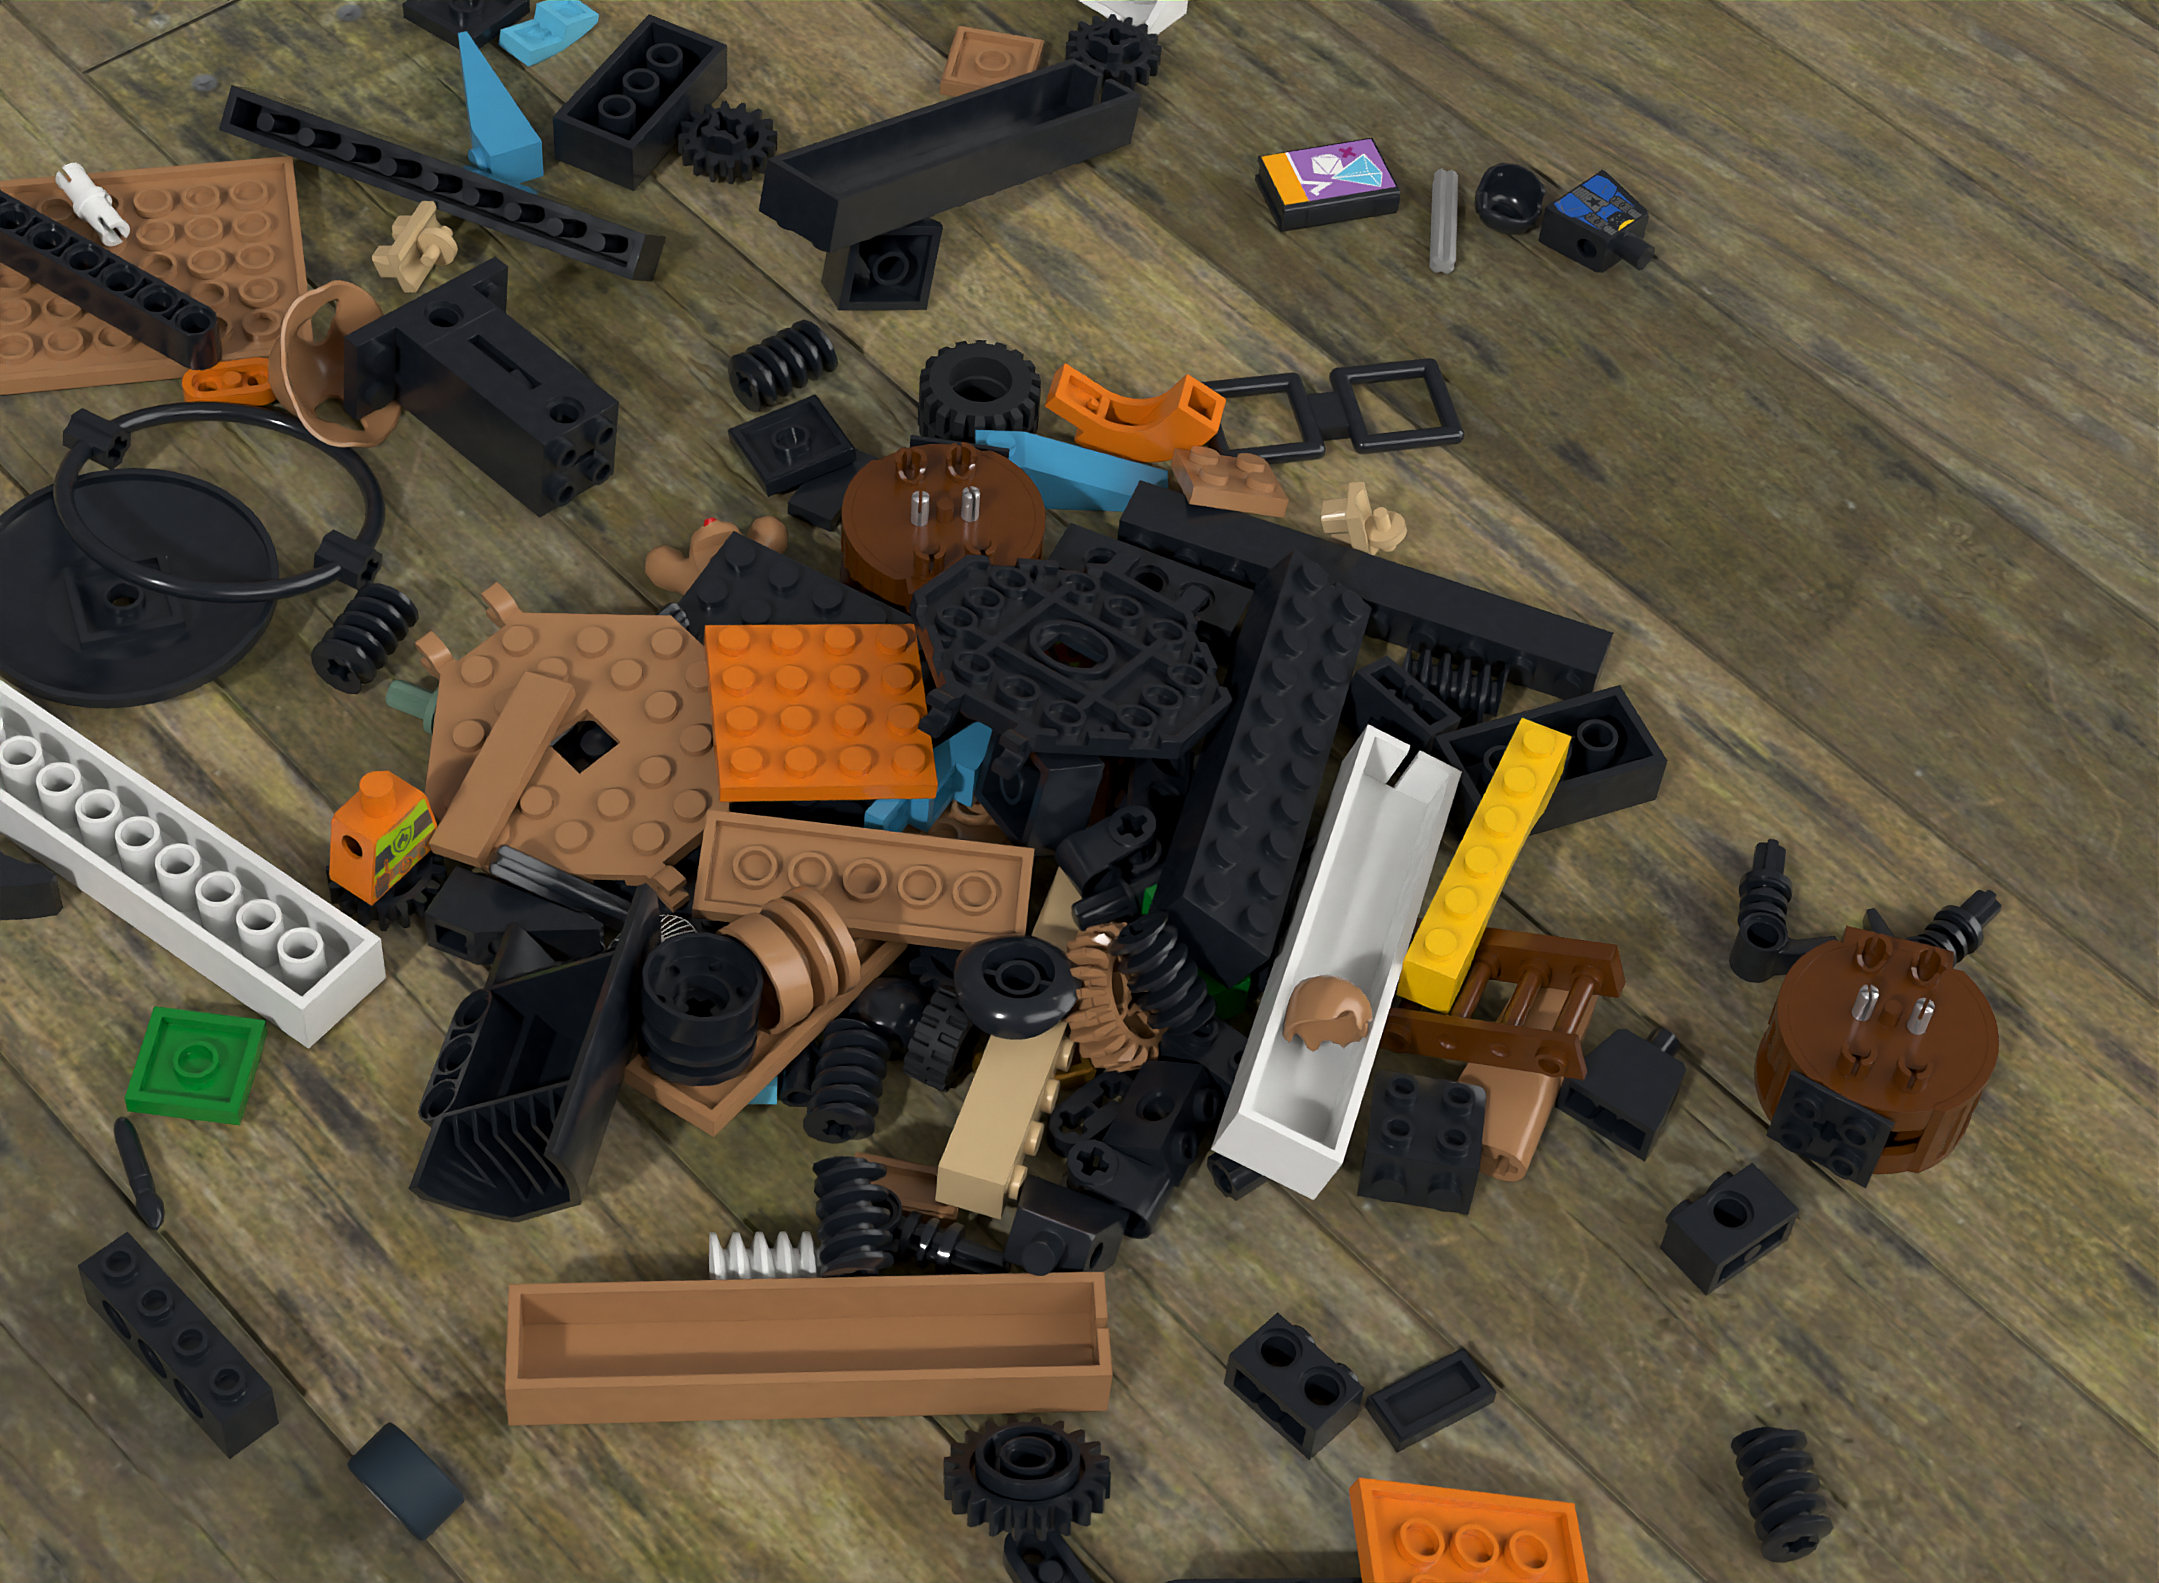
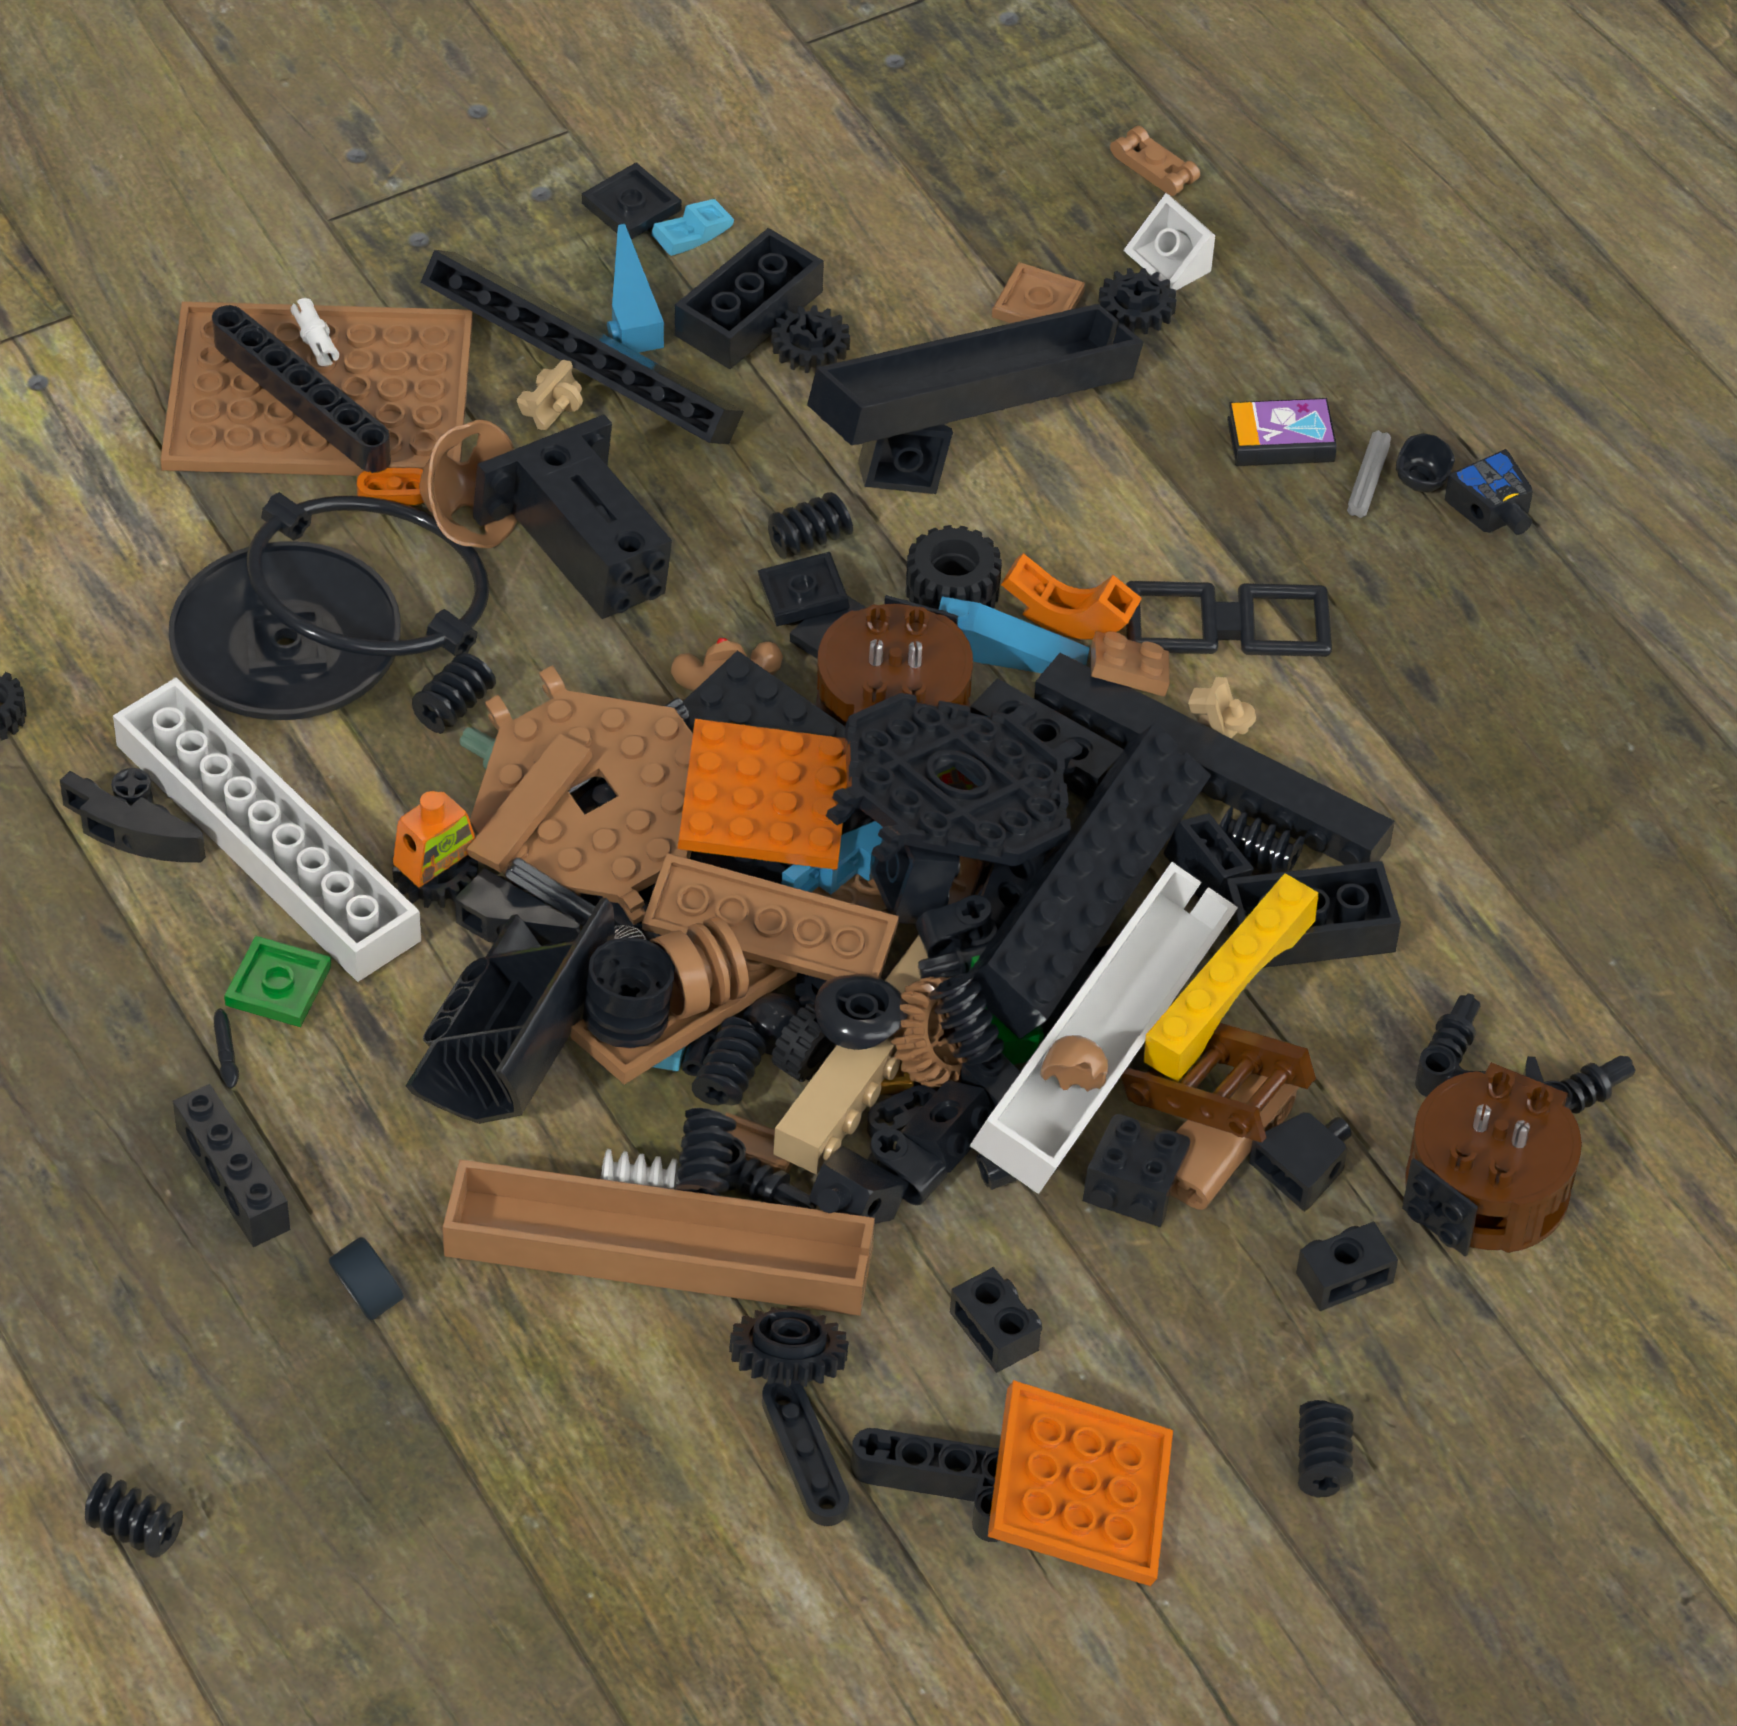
camera: 15 degrees right, 0 degrees up
black tile [1365,1347,1497,1453] -> none

